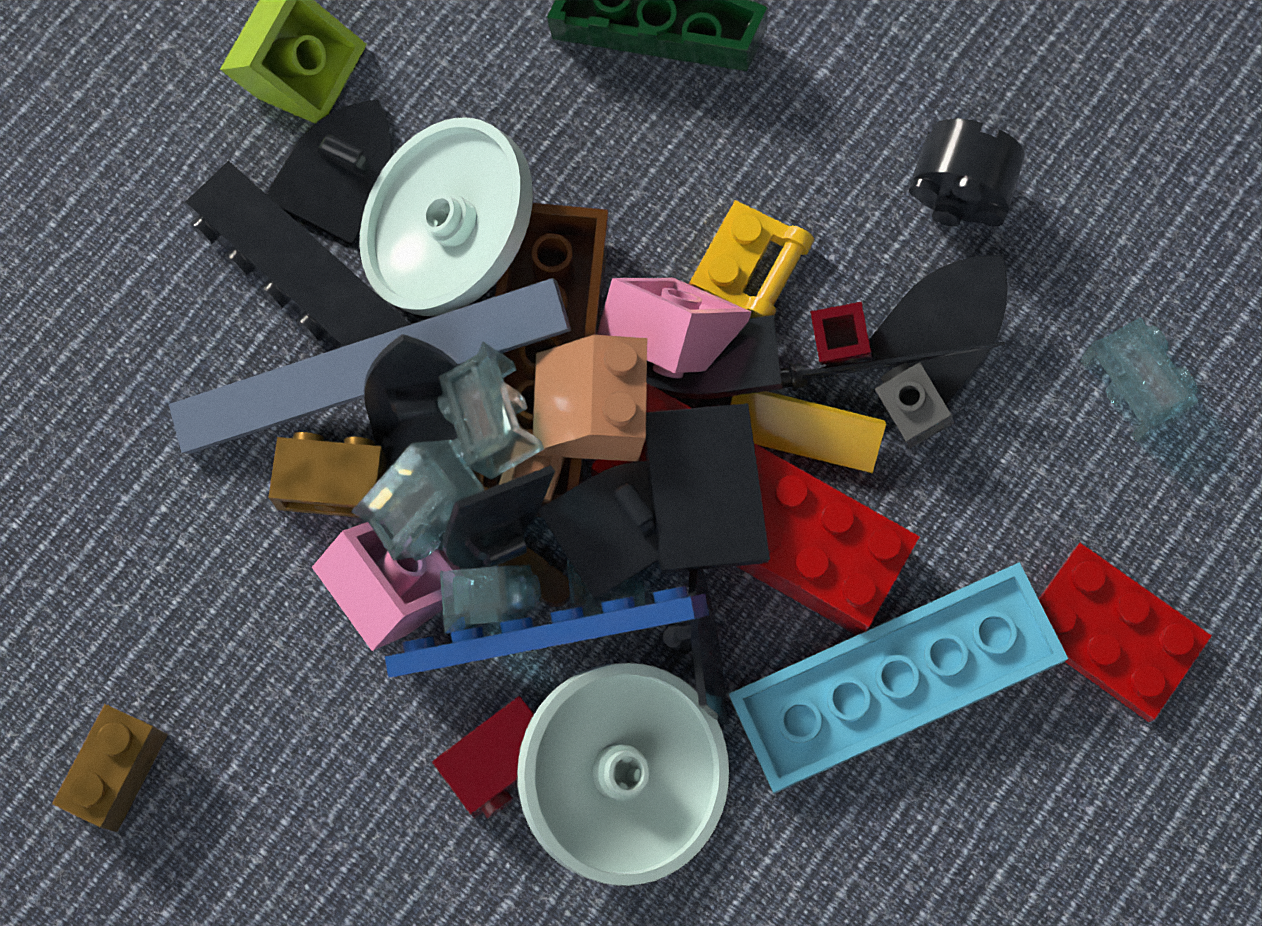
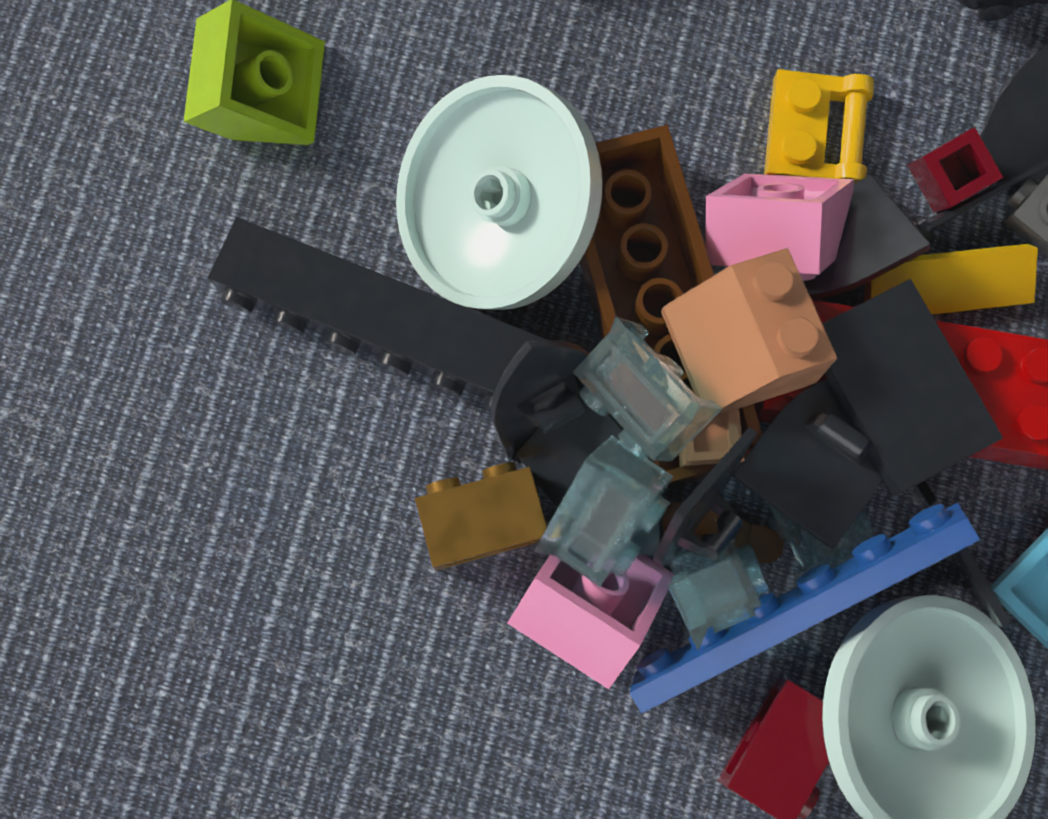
camera: 20 degrees left, 5 degrees up
sand blue tile [169,278,571,454] -> none
black shield [266,99,391,246] -> none

